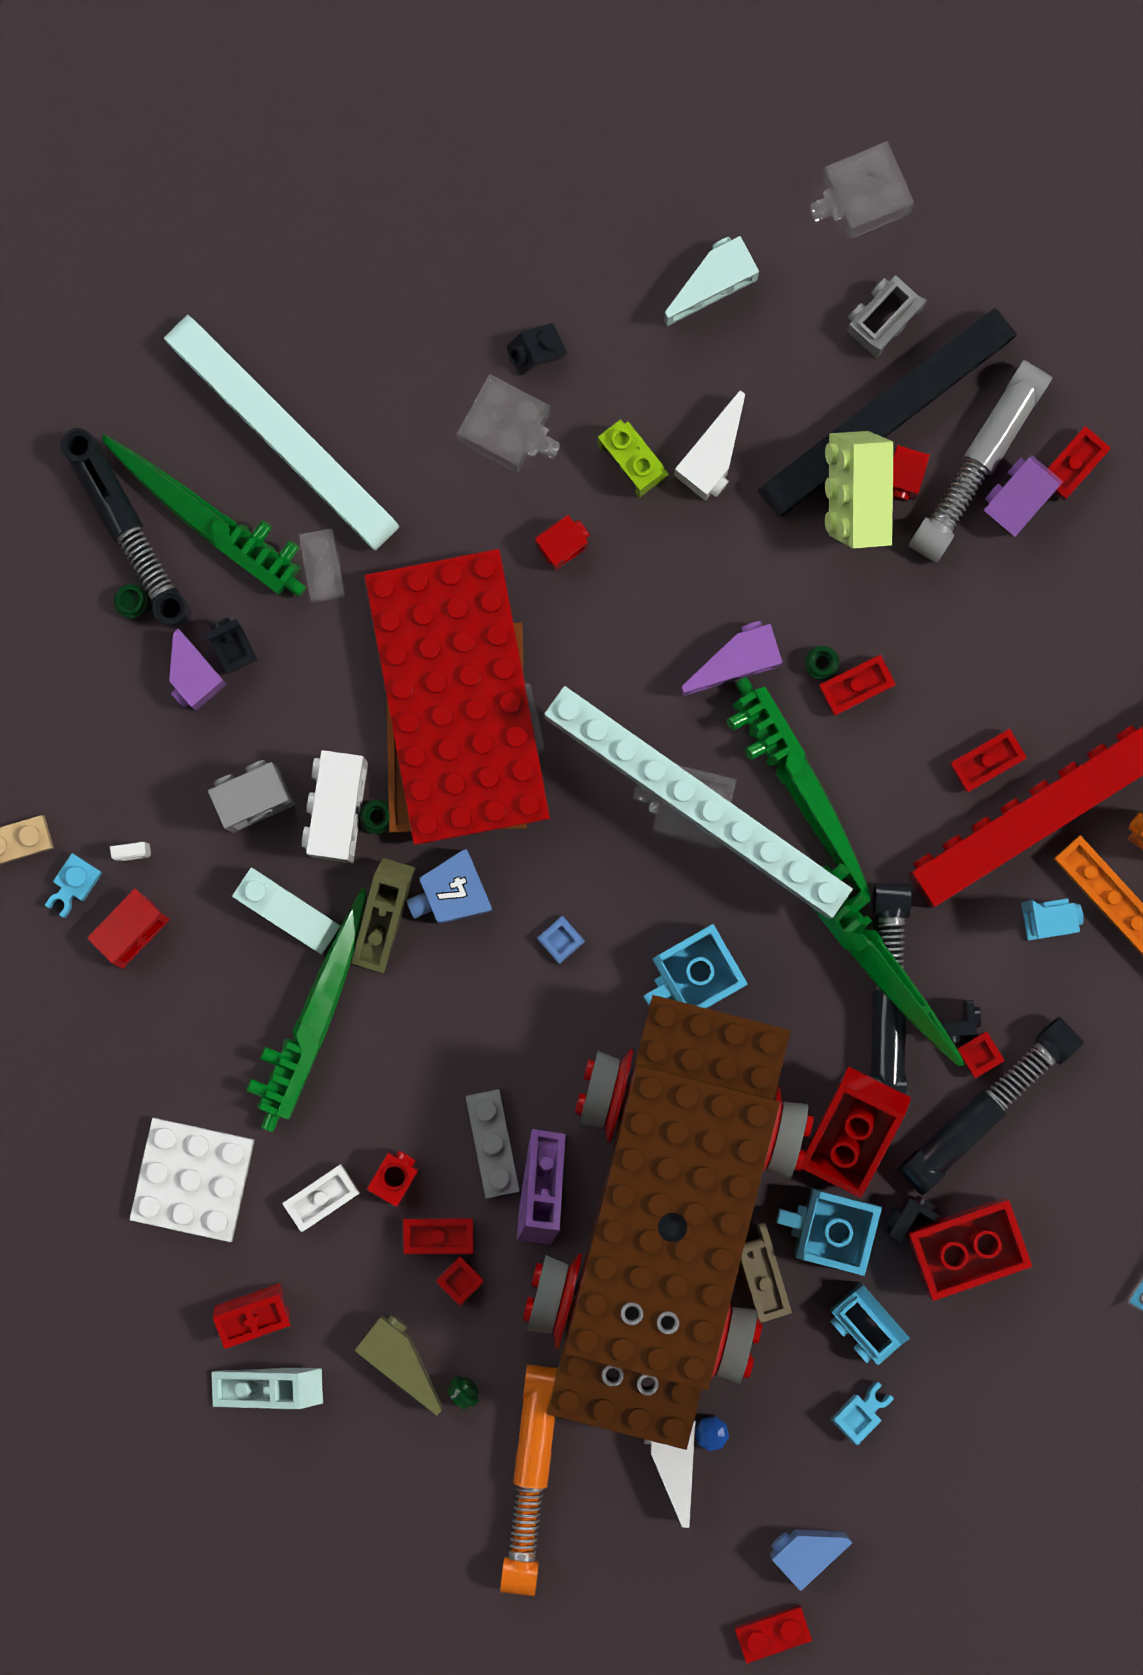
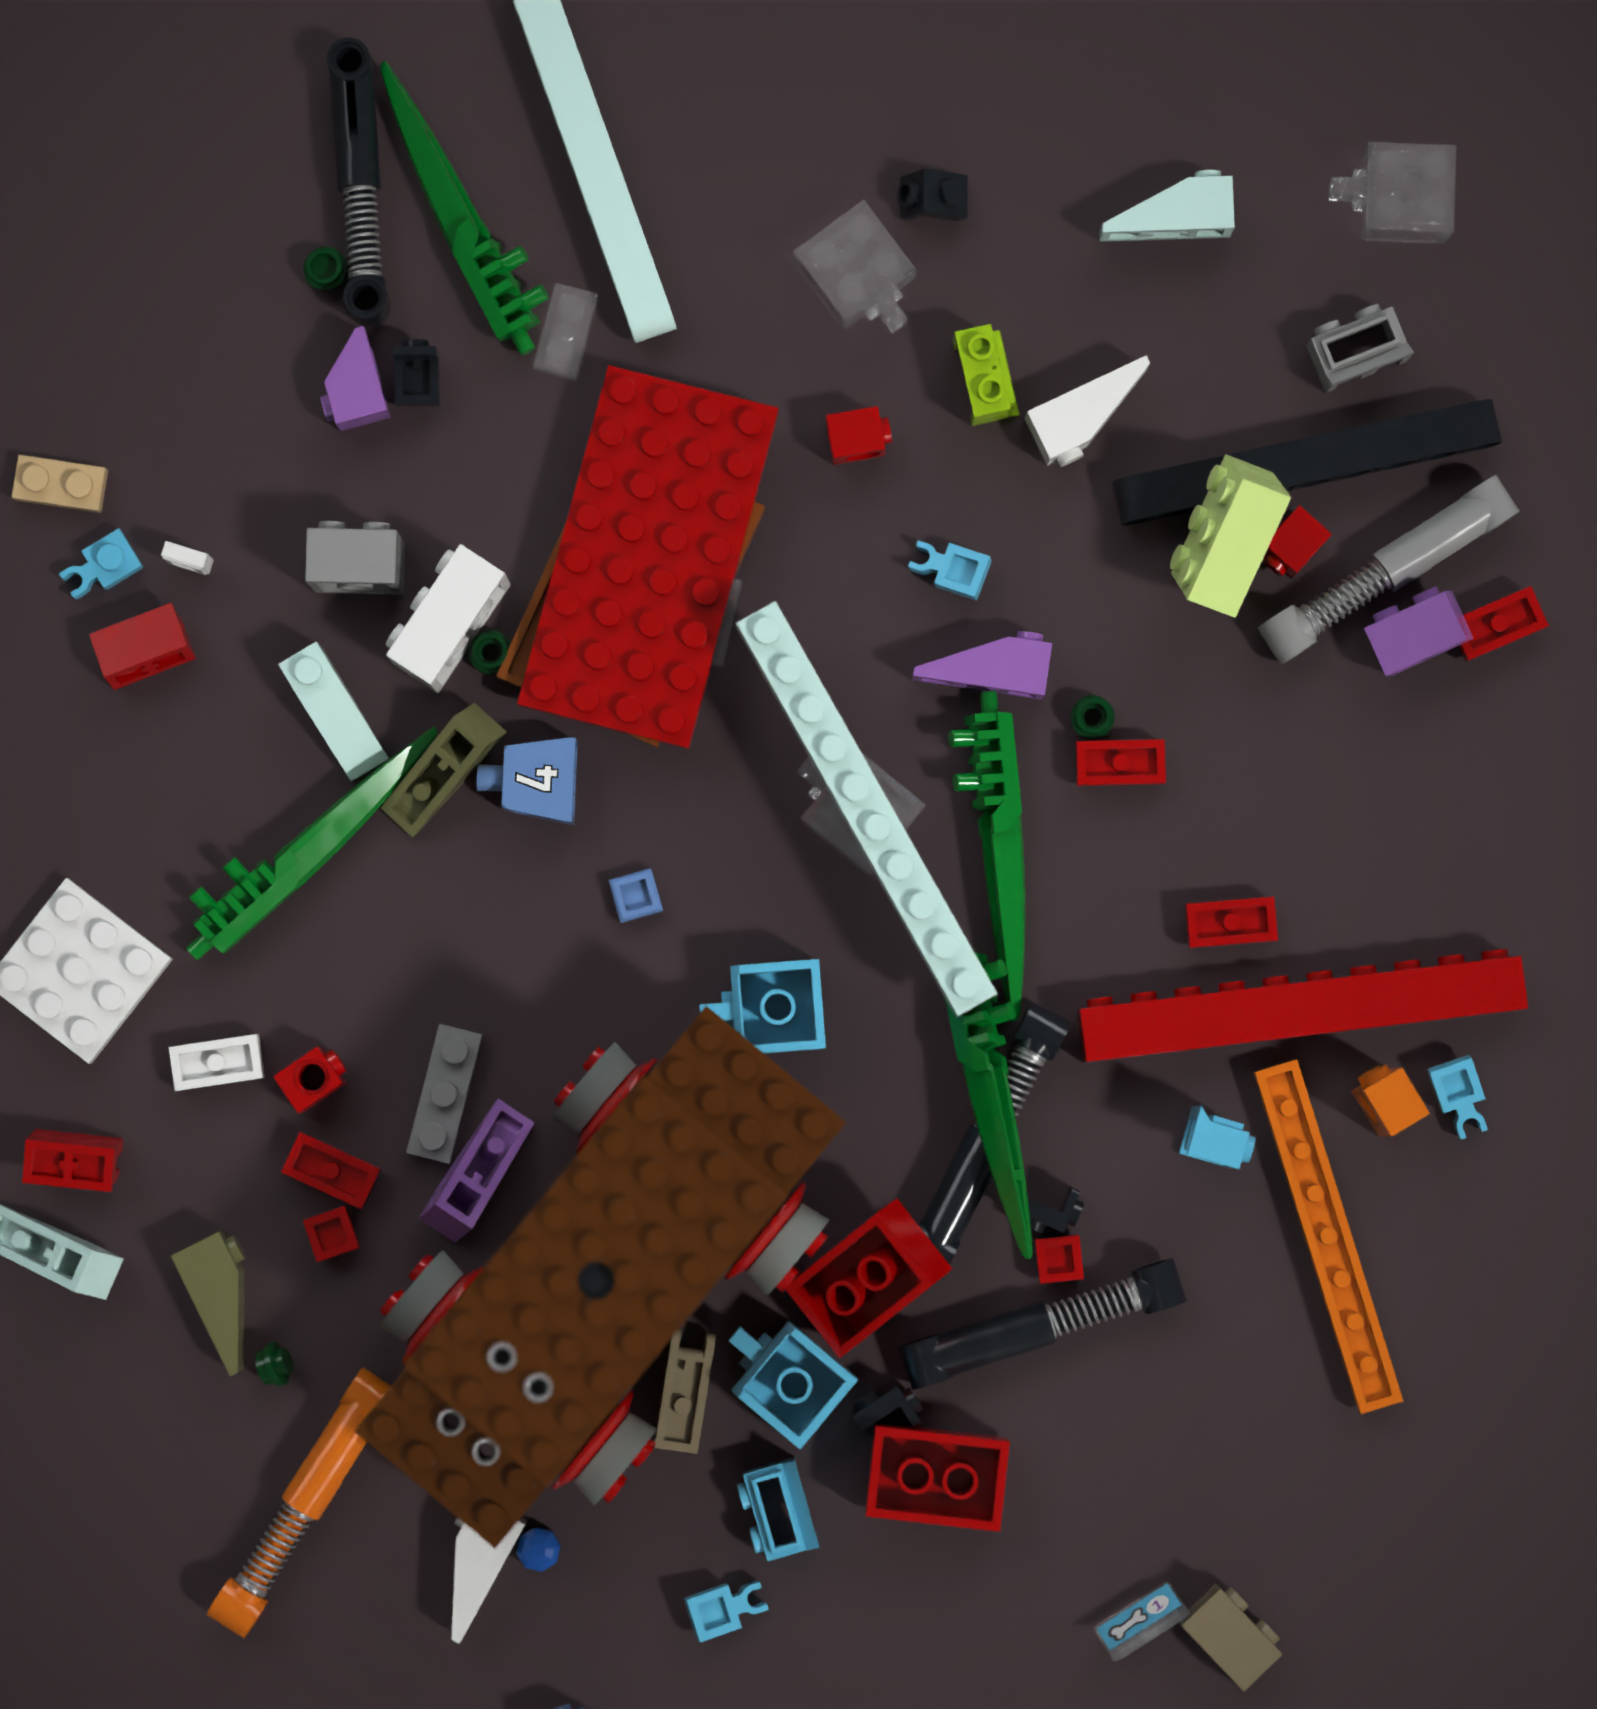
camera: 20 degrees right, 0 degrees up
none -> medium azure plate [908,540,992,601]

